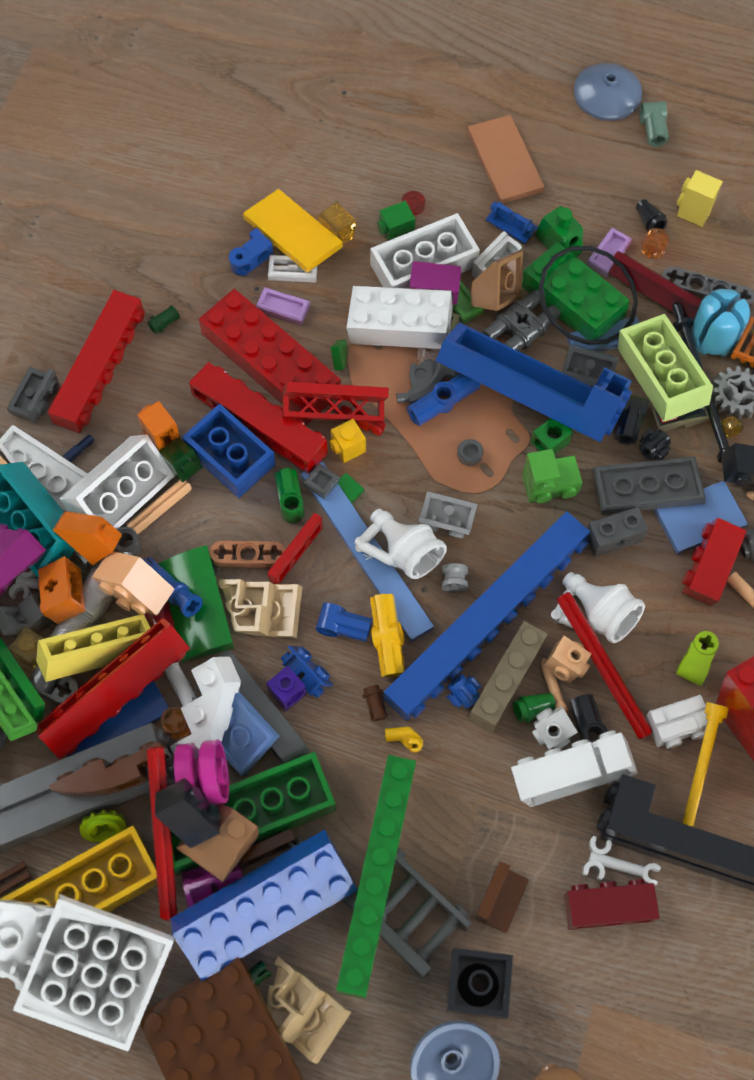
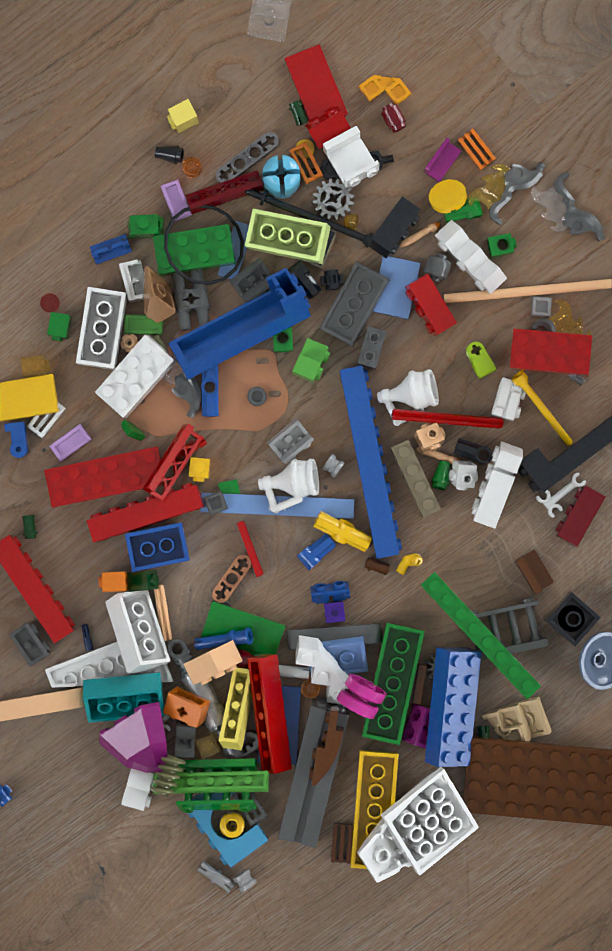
camera: 55 degrees left, 20 degrees up
orange slope [53,511,122,565] -> none
lime gear [79,809,126,843] -> none
red axle [147,746,177,921] -> none
black brick [155,778,221,849] -> none
medium nougat slope [176,804,259,883] -> none
tan slope [219,579,302,639] -> none
green piece [274,468,304,523] -> none
magenta panel [409,261,462,305] -> none
blue gear [447,674,482,709] -> none
nougat tile [467,115,545,204] -> none
sand blue dish [574,63,642,121] -> none
sand green piece [639,101,669,147] -> none

